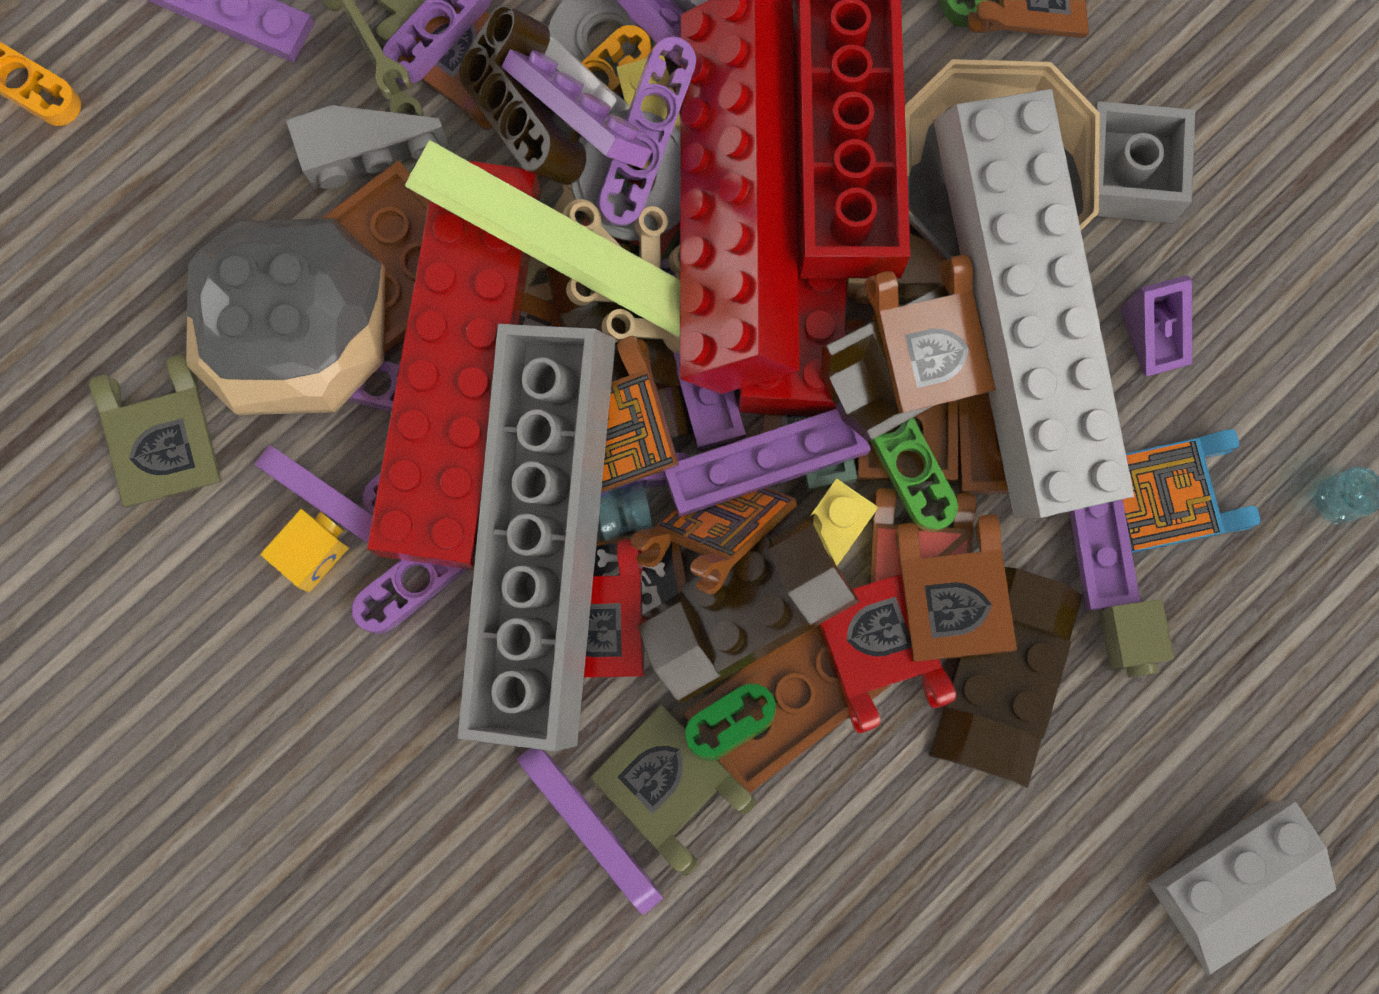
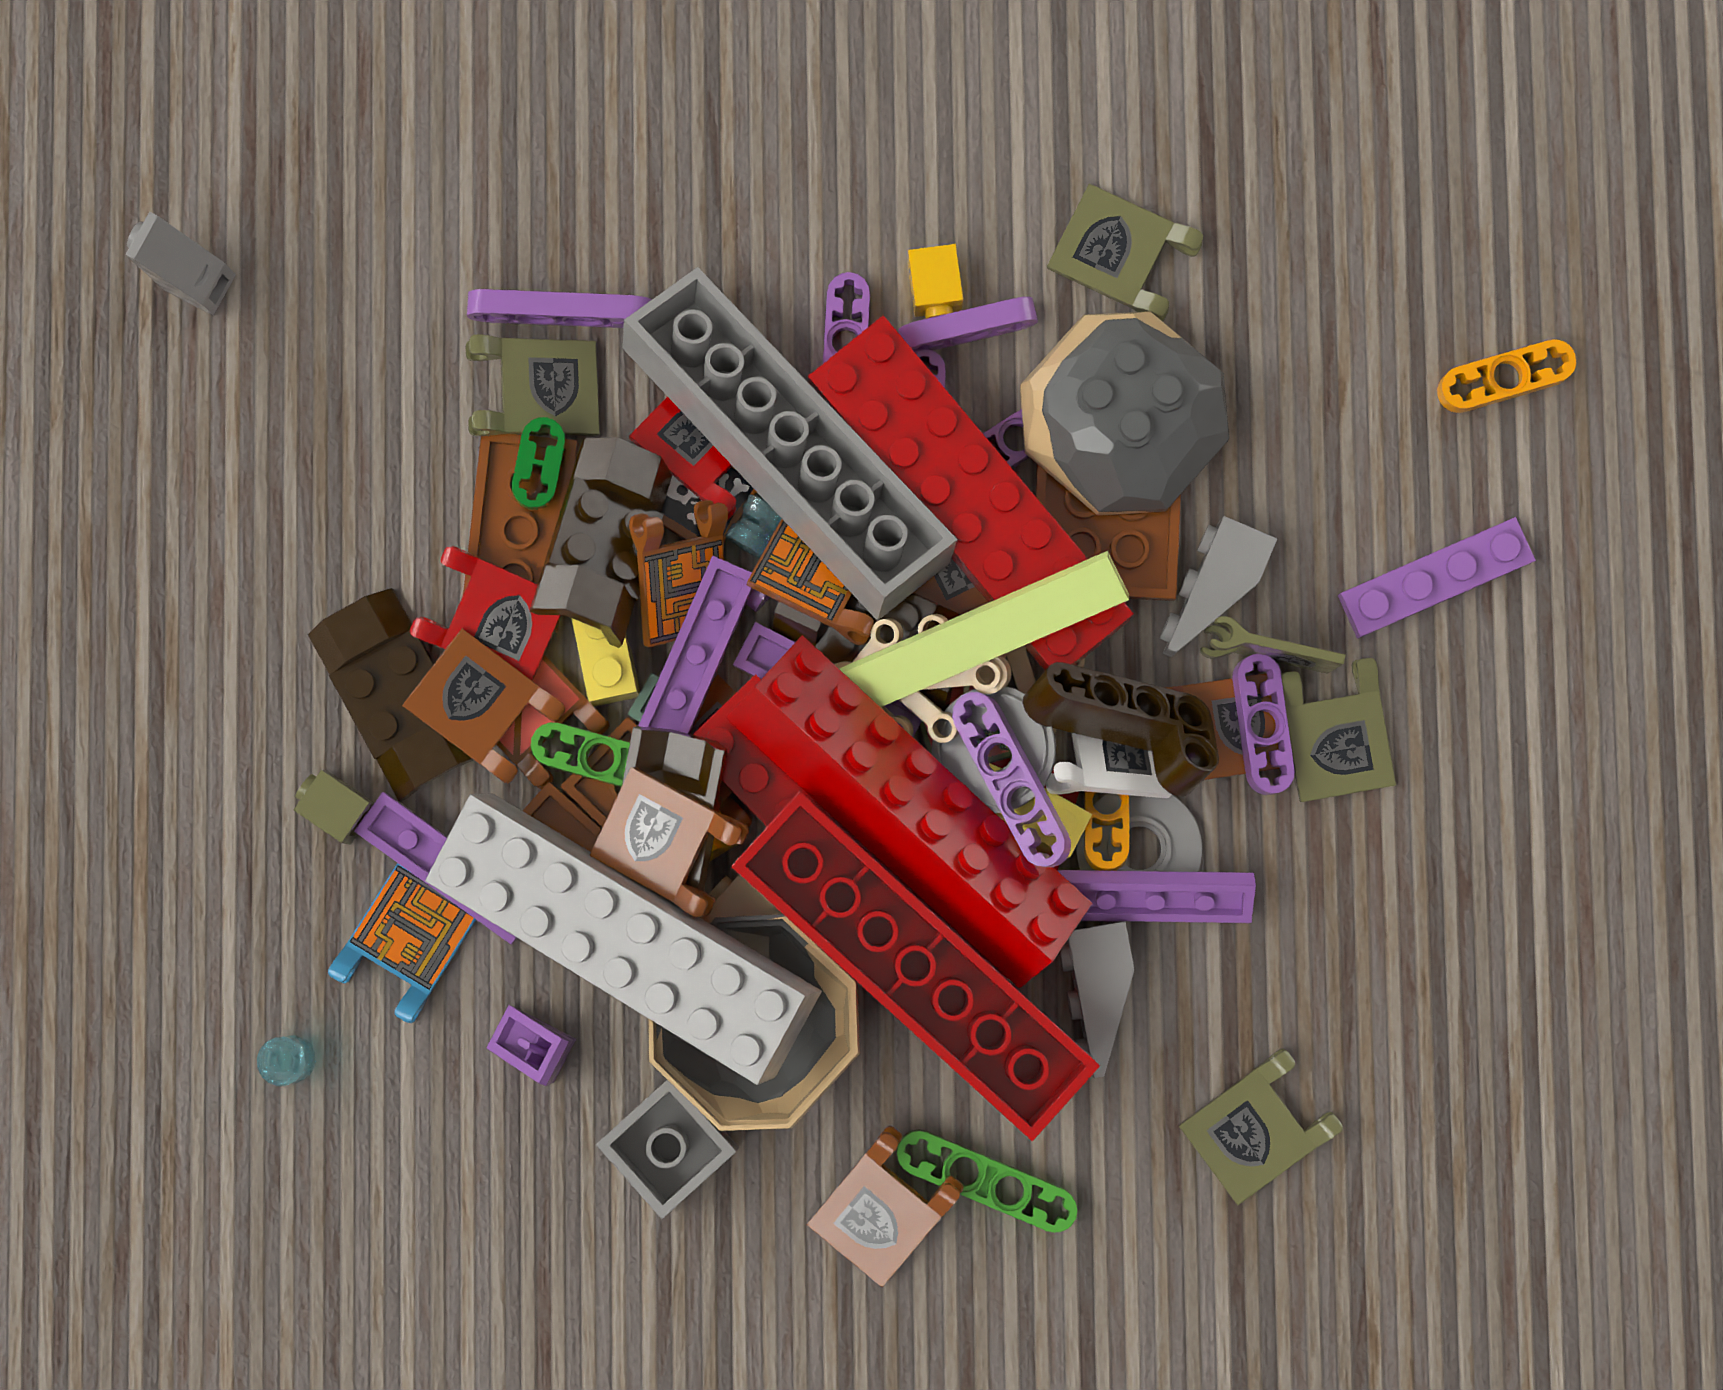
camera: 135 degrees right, 5 degrees up
medium lavender plate [502,49,653,169] -> none
light grey slope [1148,801,1336,975] -> none

